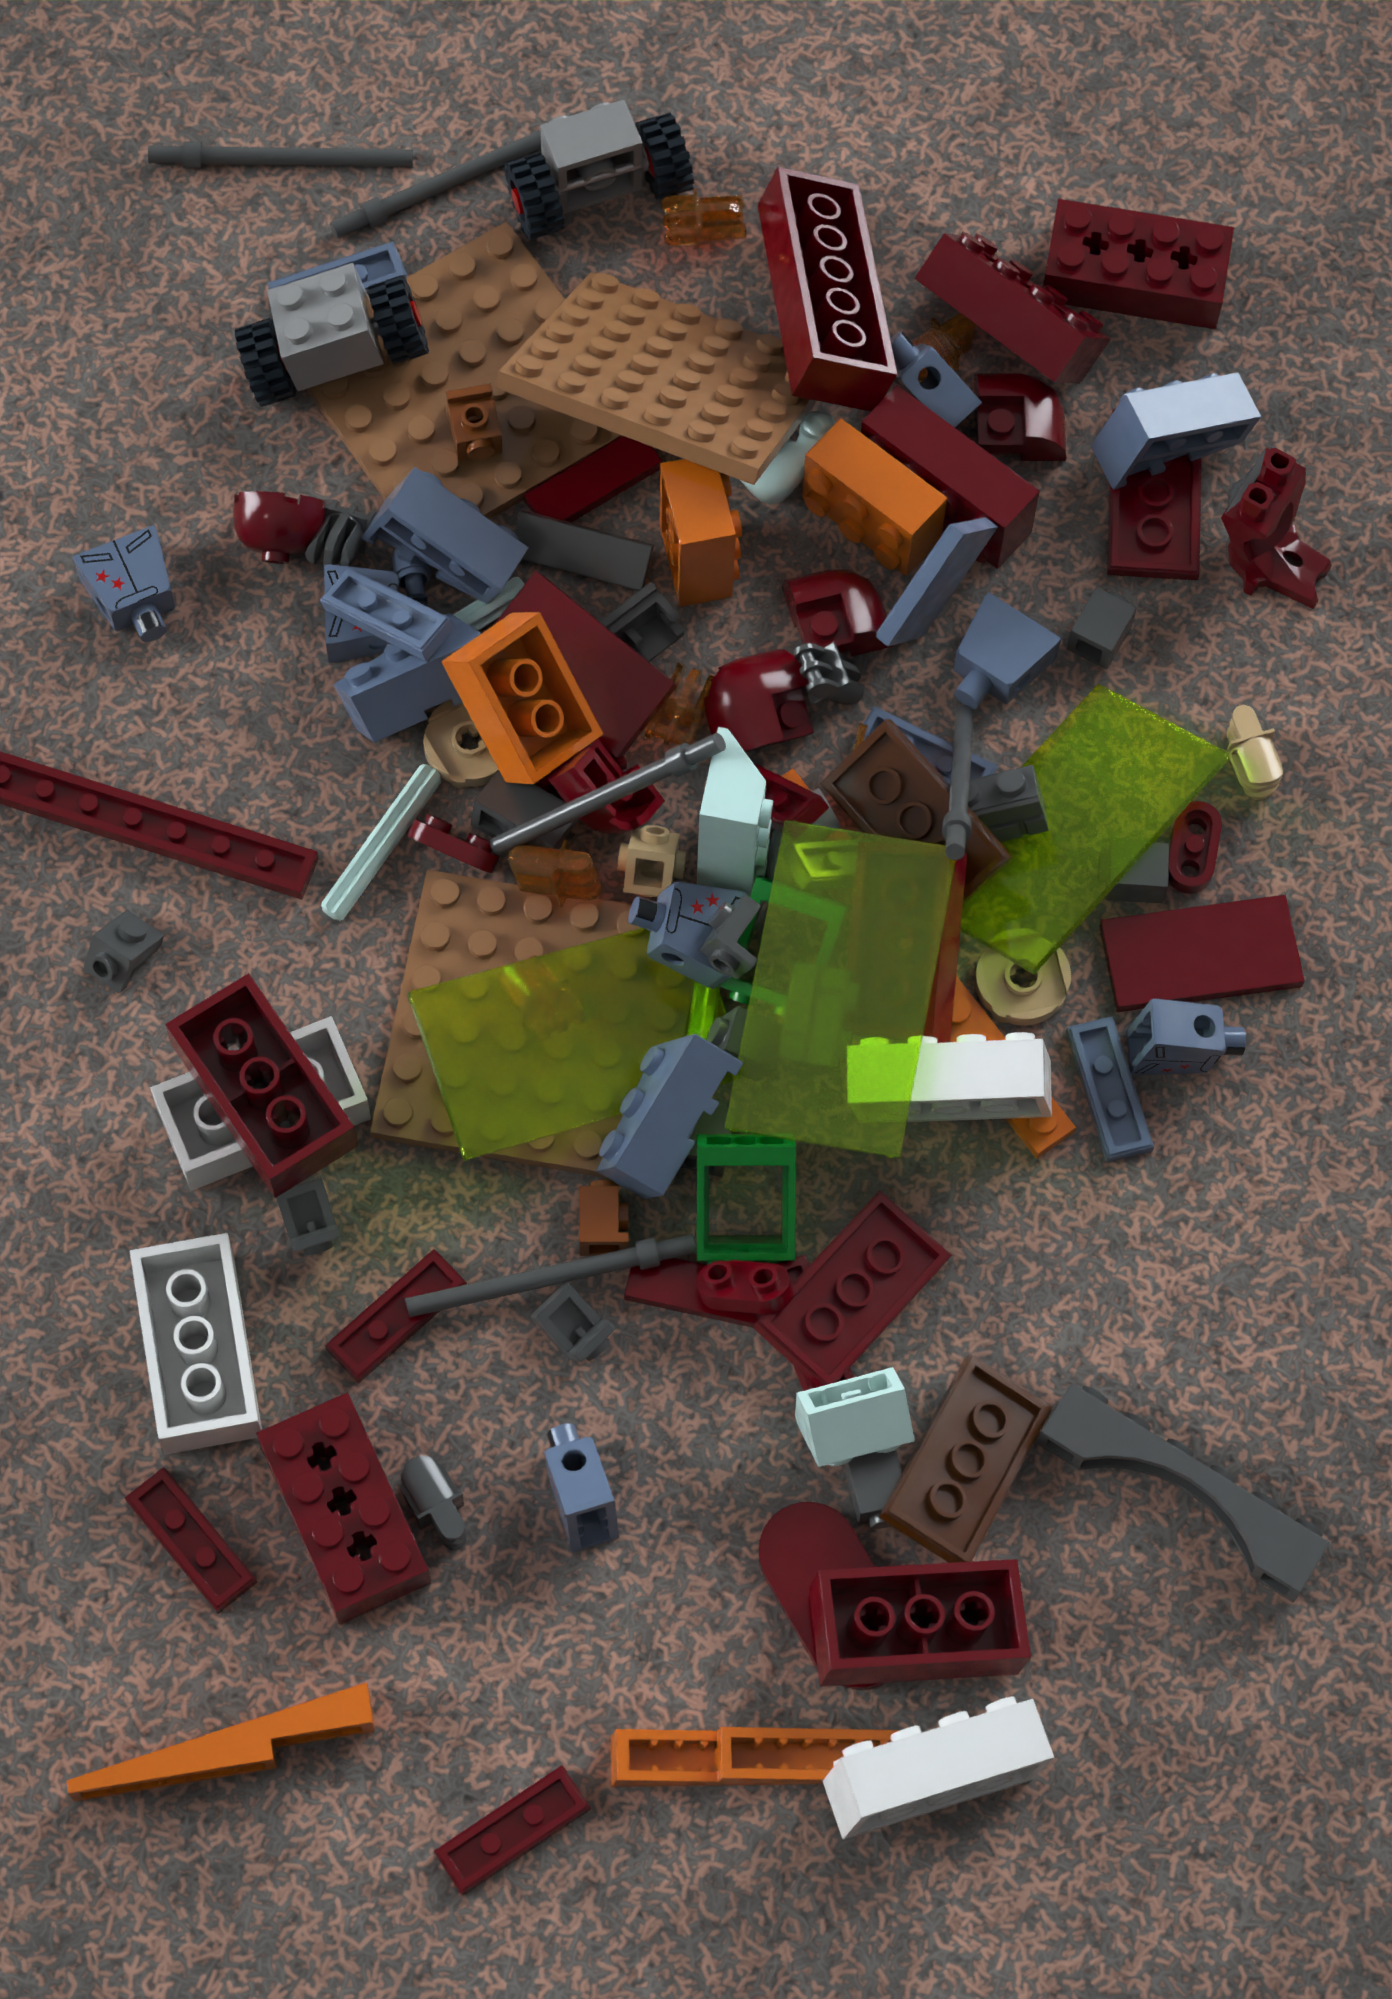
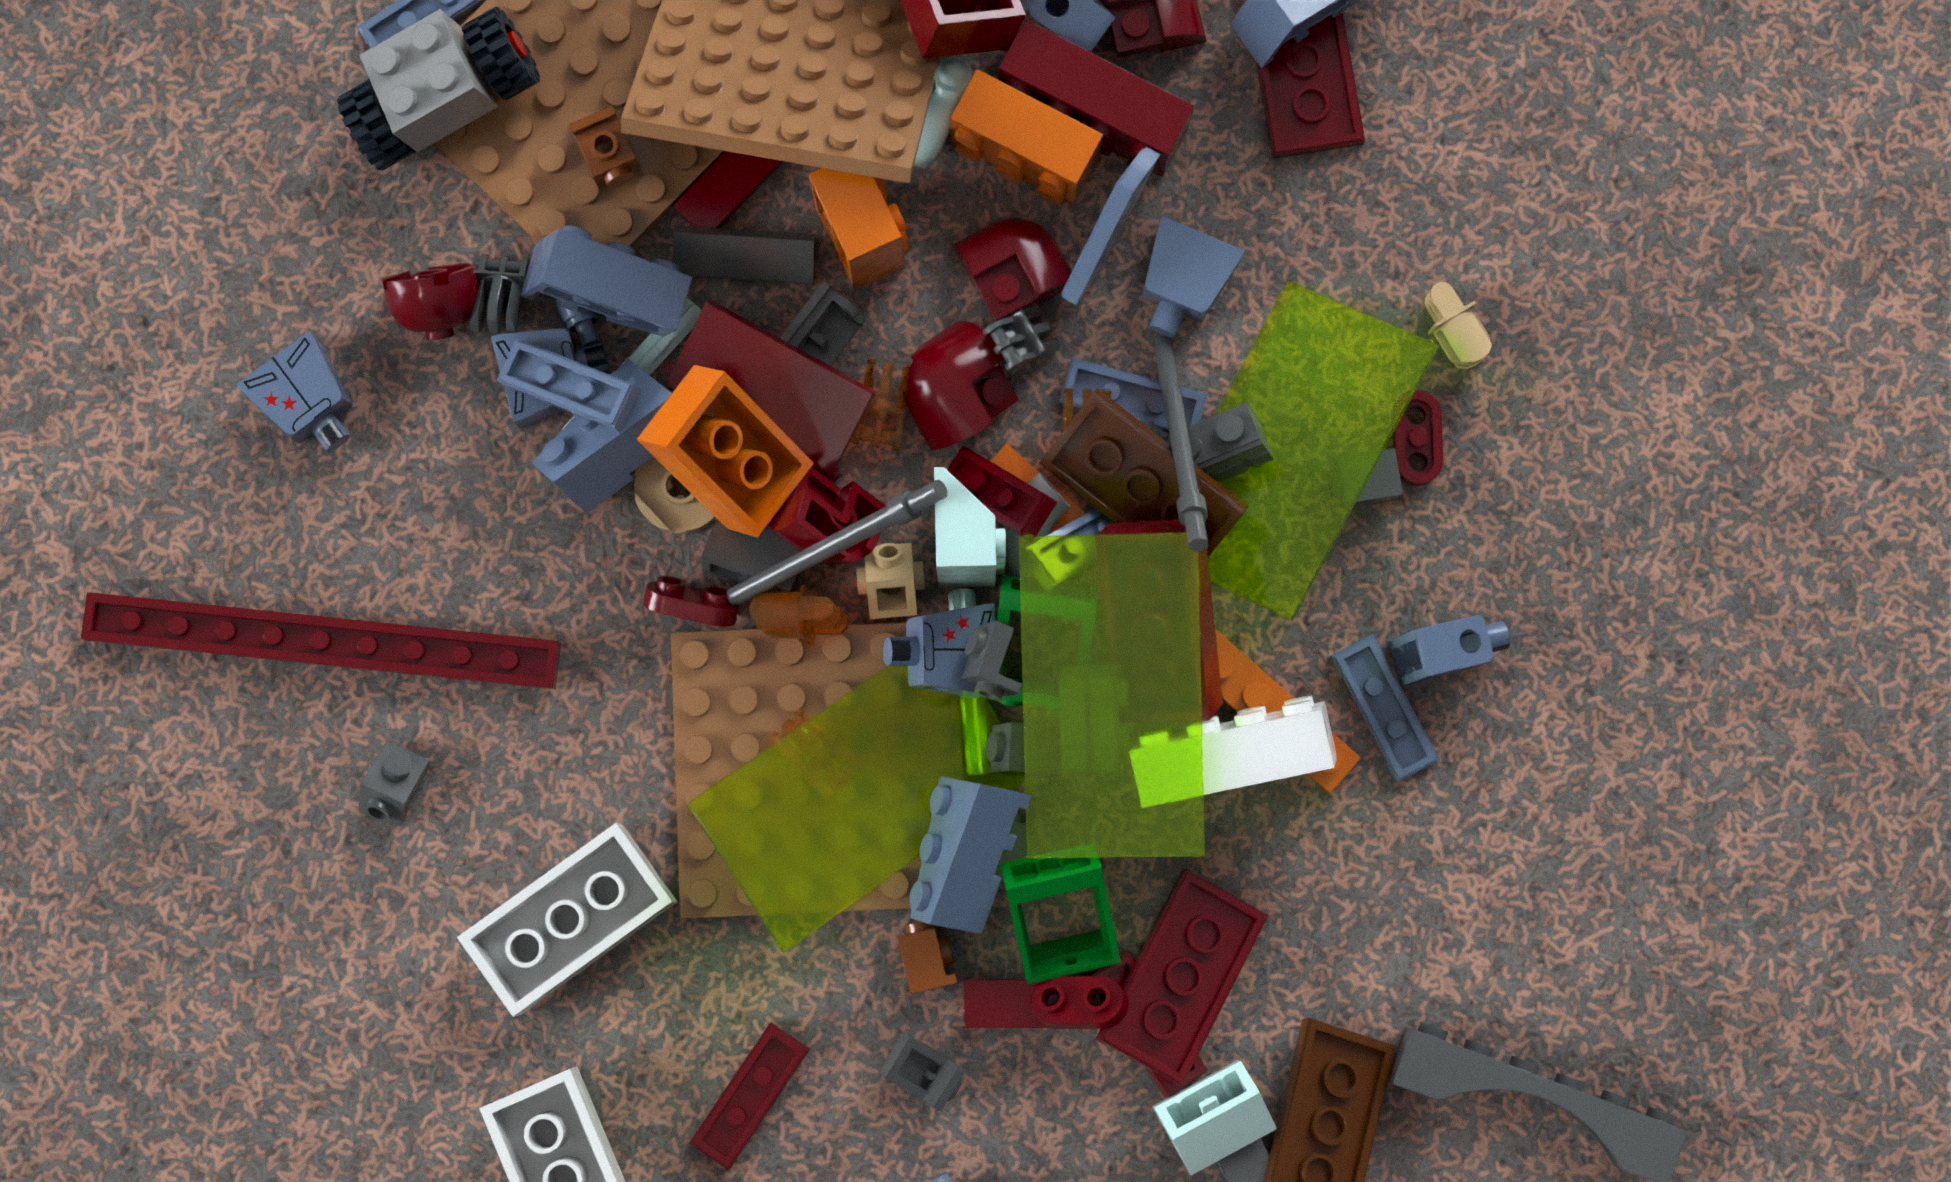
camera: 10 degrees left, 15 degrees up
dark red brick [165,973,358,1198] -> none
dark grey bracket [276,1176,341,1256] -> none
light aqua axle [321,764,441,921] -> none
dark grey bar [405,1234,697,1318] -> none
tan plate [975,930,1071,1026] -> none
dark grey brick [1066,587,1137,670] -> none
dark red tile [1099,894,1305,1012] -> none
dark red hips [1221,447,1331,609] -> none

